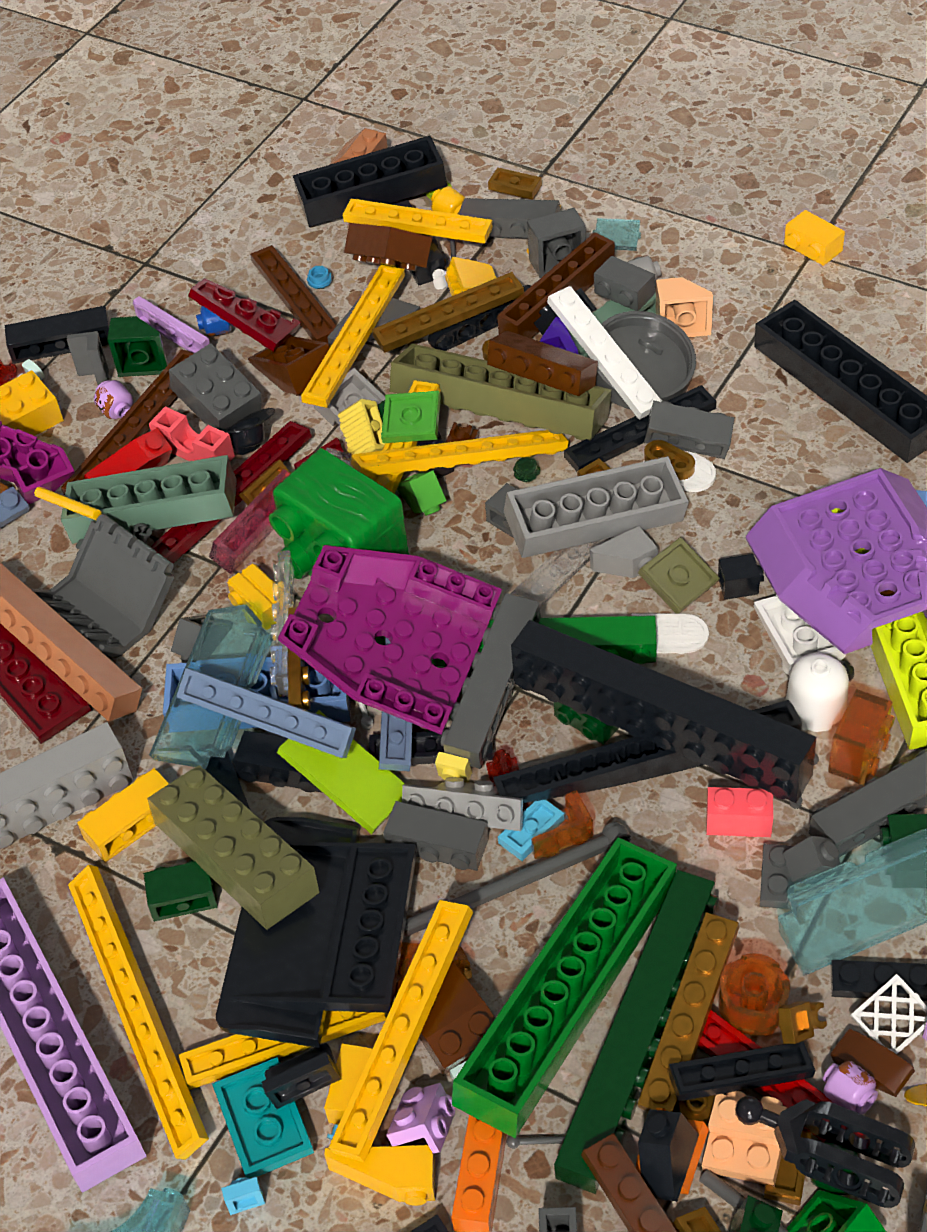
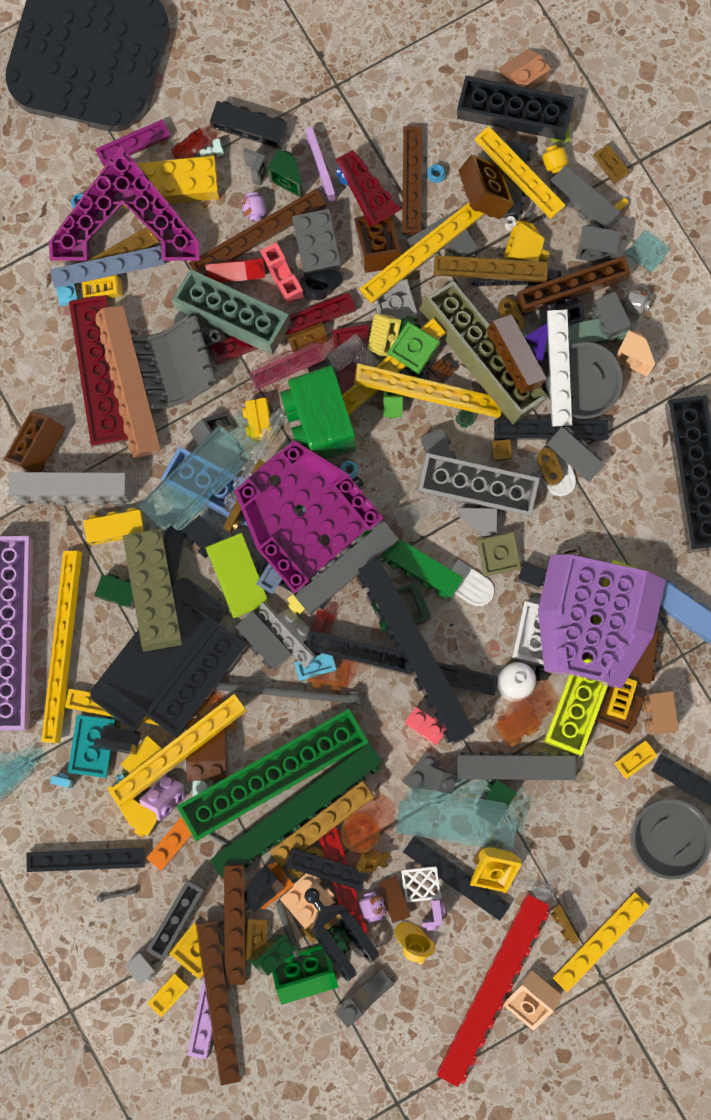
camera: 30 degrees right, 30 degrees up
yellow bar [34,487,101,520] -> none
sand blue plate [176,668,356,758] -> none

